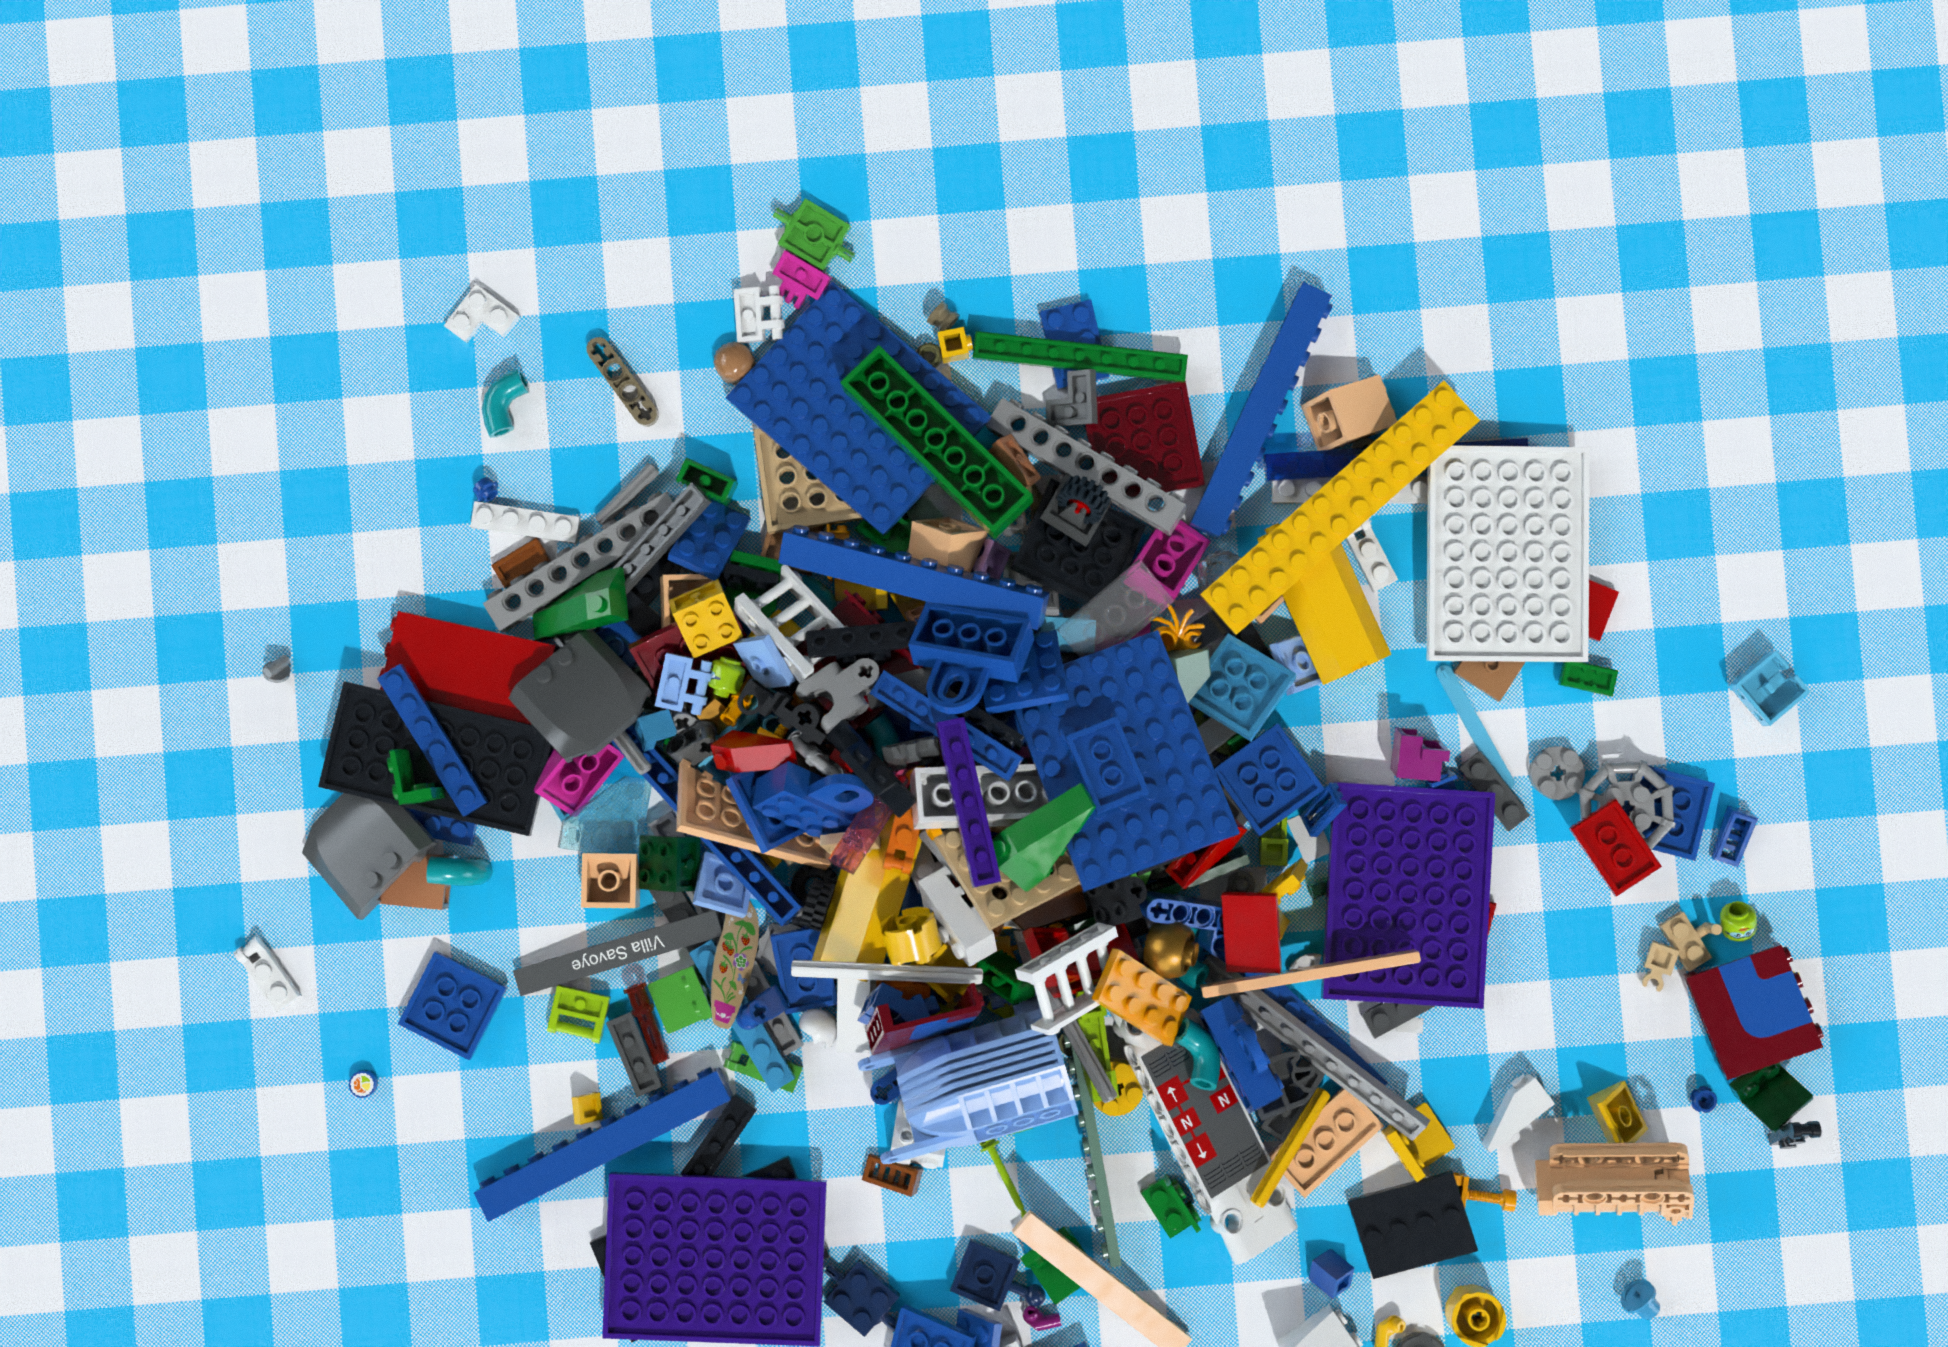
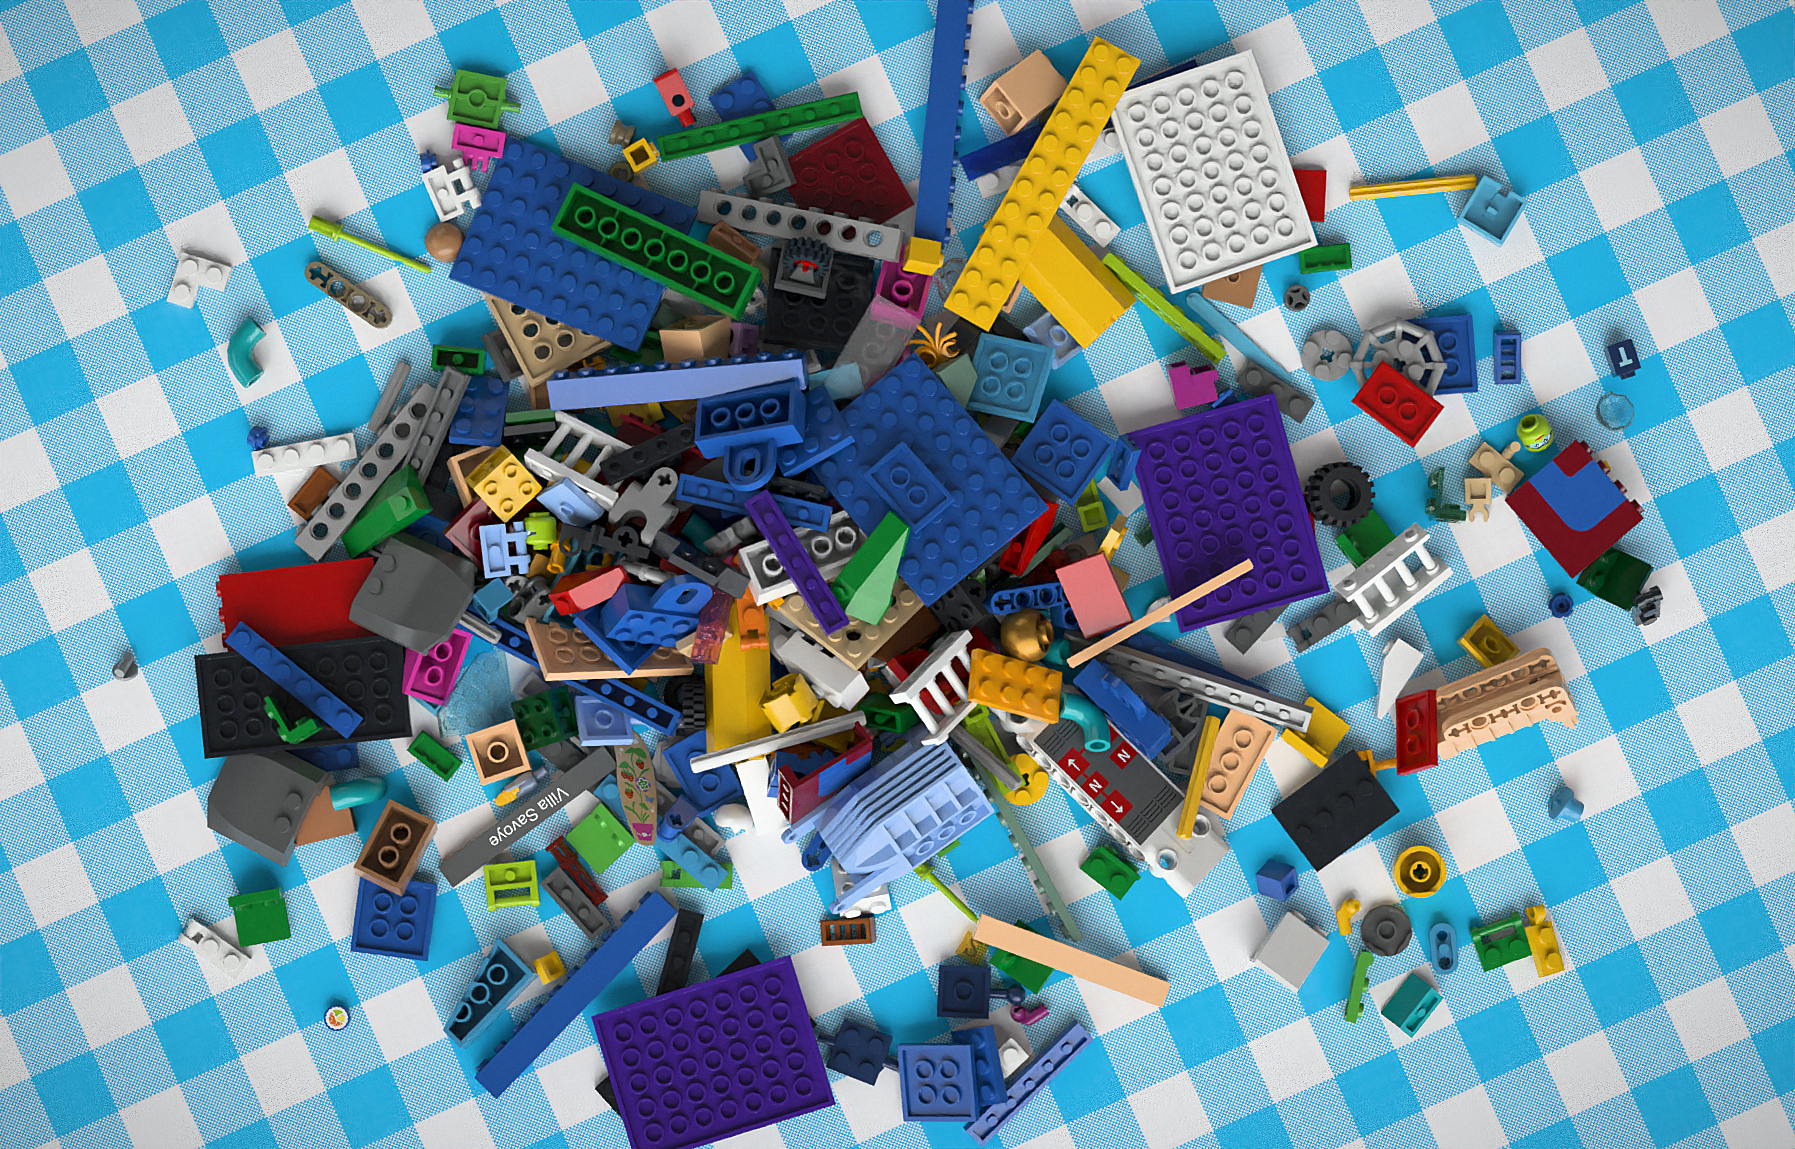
camera: 20 degrees left, 0 degrees up
none -> green bracket [227,887,291,947]
none -> lime piece [307,214,431,273]
none -> medium nougat brick [353,799,438,896]
none -> green plate [407,730,463,782]
none -> blue plate [419,149,438,174]
none -> dark azure wedge [443,937,539,1050]
none -> dark grey plate [481,328,525,383]
none -> sand blue piece [494,765,549,807]
none -> torso [652,68,697,128]
none -> yellow brick [903,236,944,276]
none -> clear yellow tile [955,931,990,966]
none -> clear red bracket [1020,548,1072,591]
none -> lime plate [1101,252,1227,365]
none -> dark grey wheel [1283,285,1310,312]
none -> dark grey plate [1286,596,1360,653]
none -> black tyre [1304,462,1375,527]
none -> green bracket [1332,509,1396,569]
none -> white fence [1335,522,1454,638]
none -> yellow axle [1349,174,1477,201]
none -> red tile [1396,689,1438,776]
none -> clear green bracket [1425,466,1467,524]
none -> clear light blue hair [1595,391,1635,432]
none -> dark blue brick [1603,339,1641,380]

